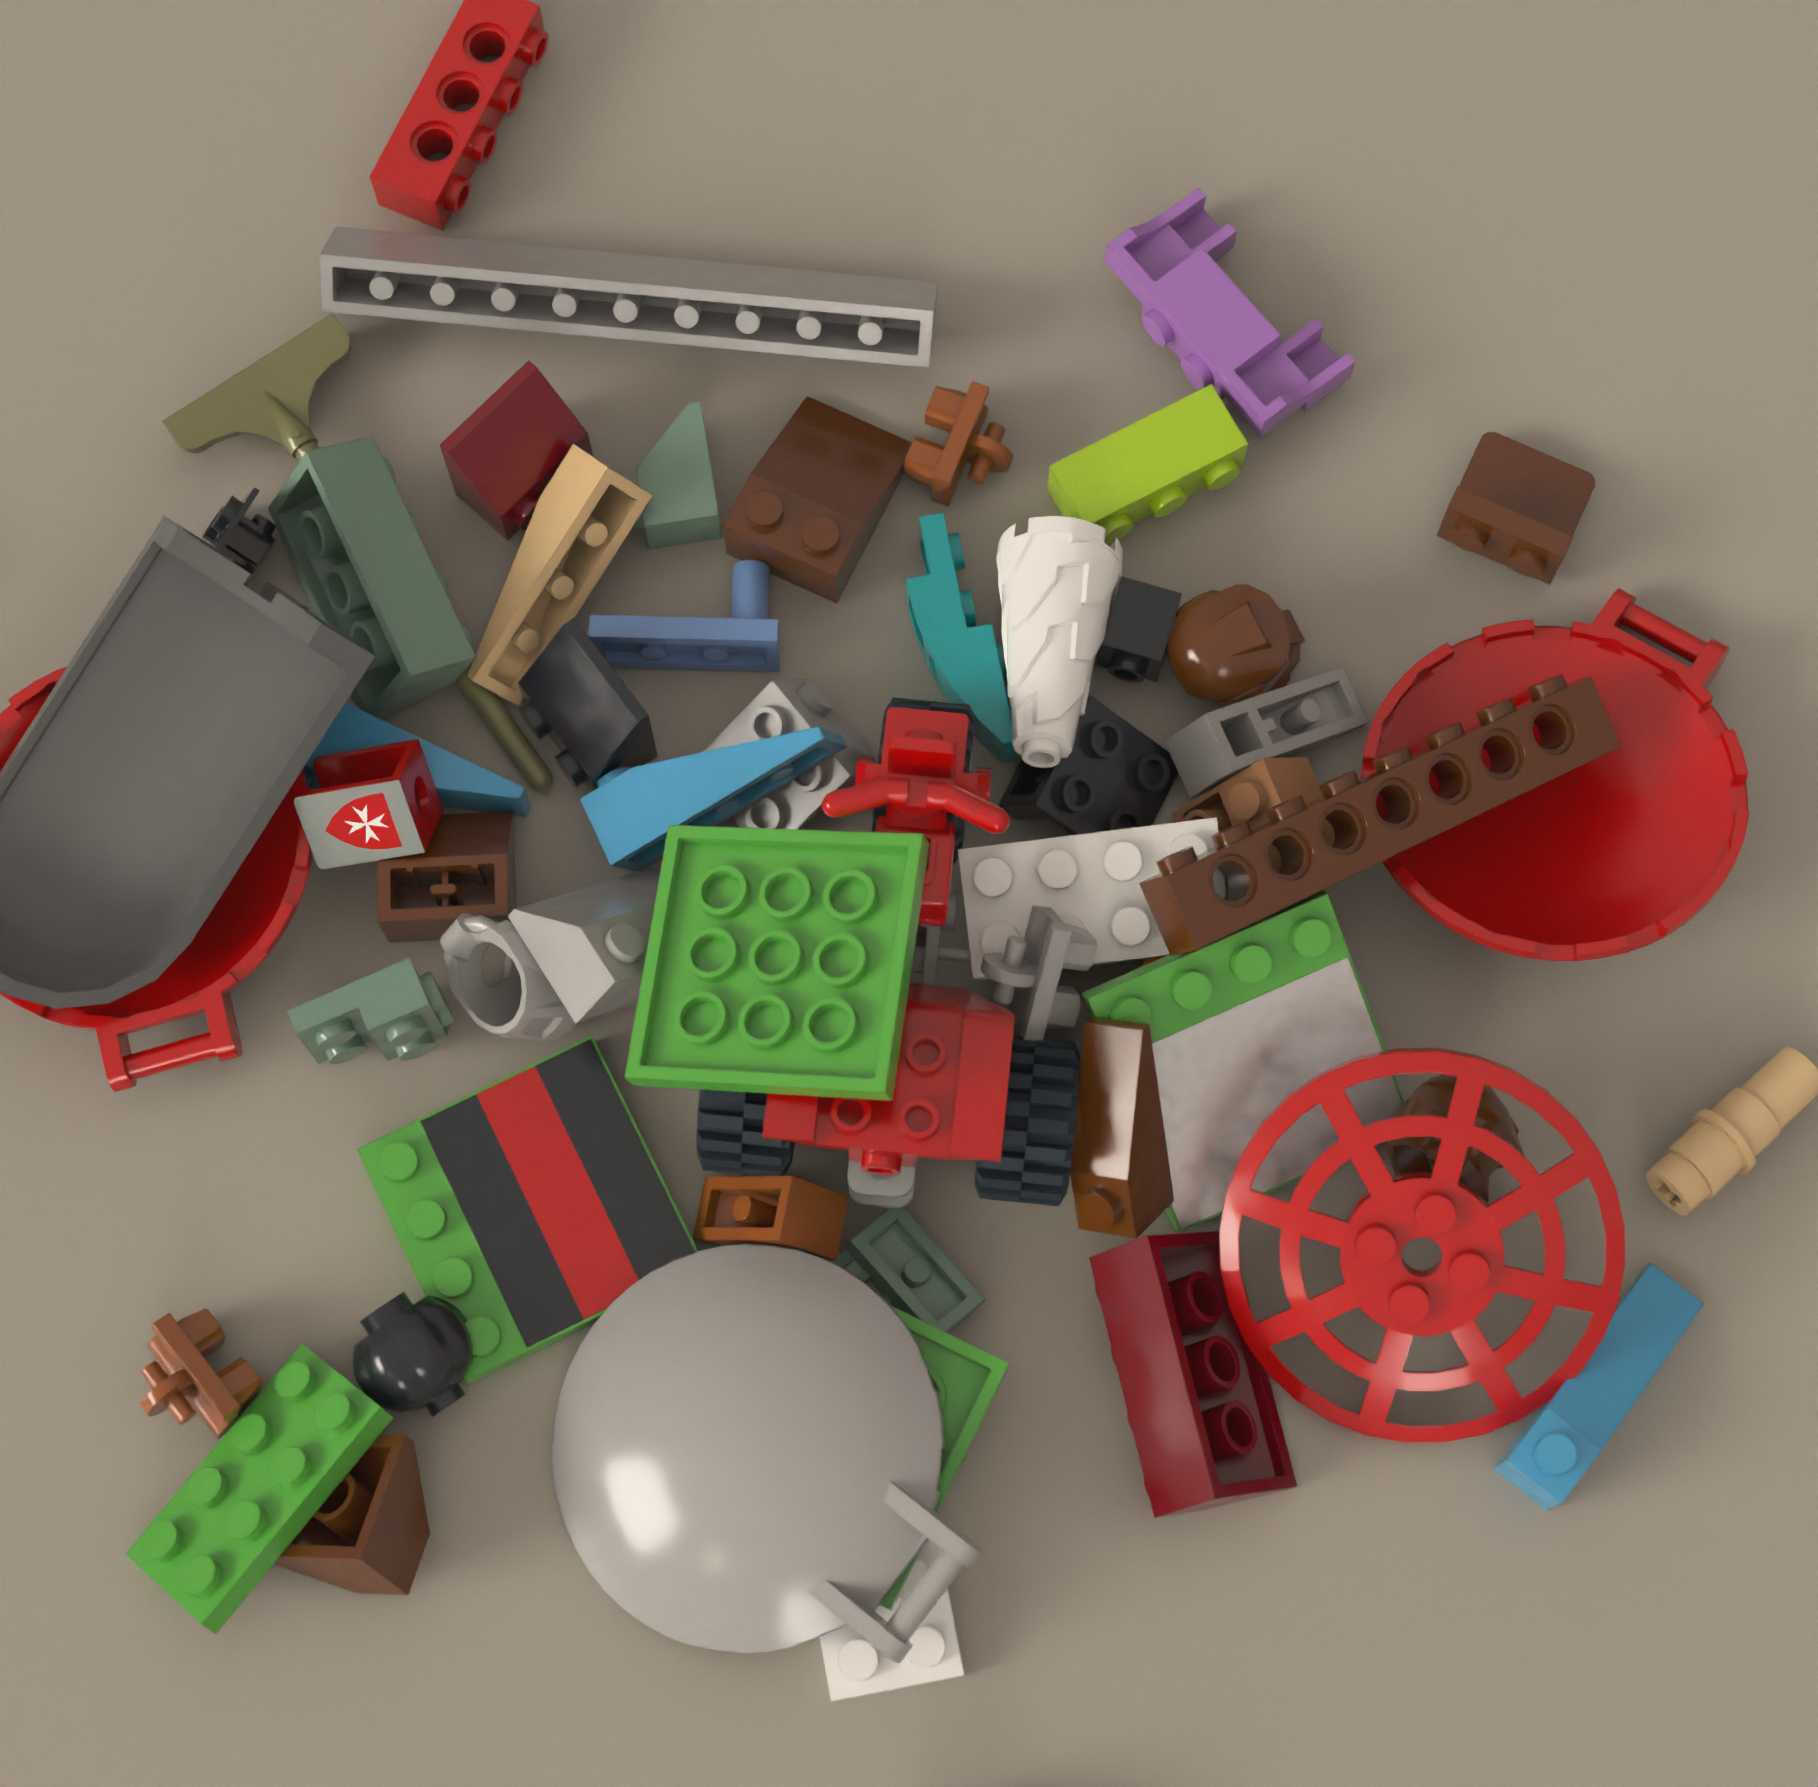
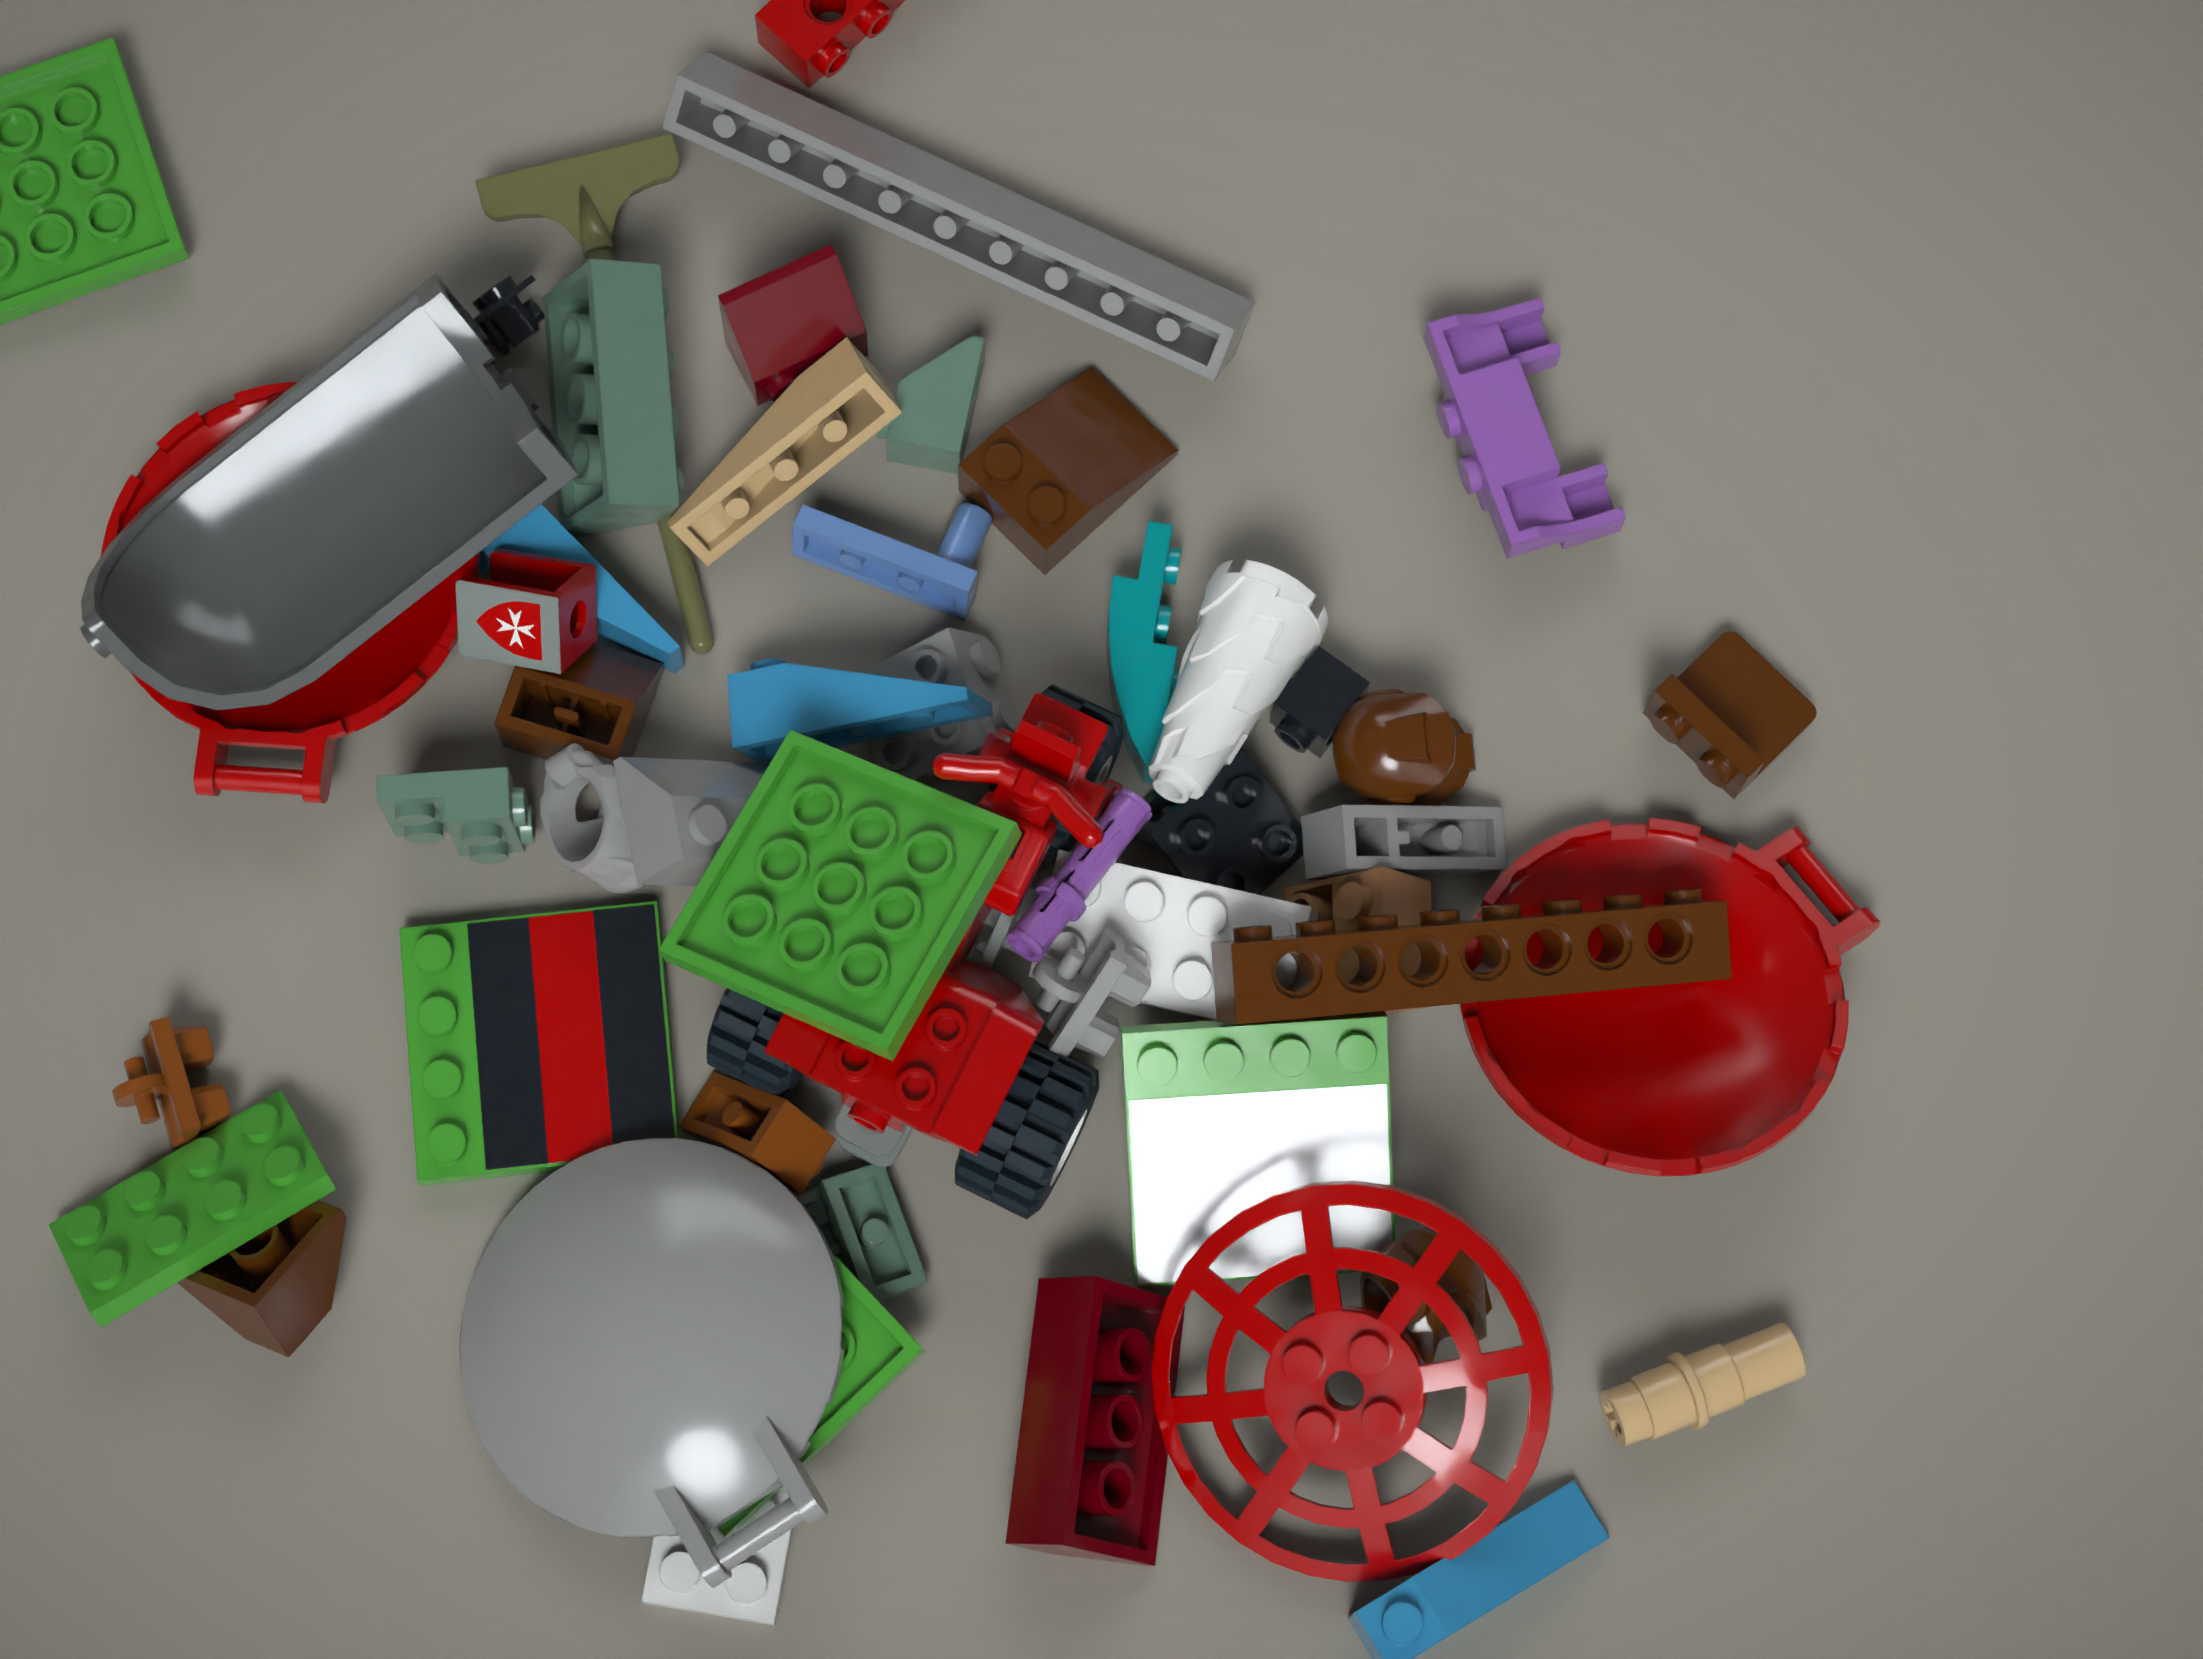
camera: 15 degrees right, 0 degrees up
black plant [353,1292,473,1417] -> none
black slope [518,618,658,792] -> none
dark orange hips [904,381,1014,507] -> none
lime brick [1047,384,1248,545] -> none
reddish brown slope [1070,1017,1174,1239] -> none
none -> medium lavender pin [1006,789,1153,963]

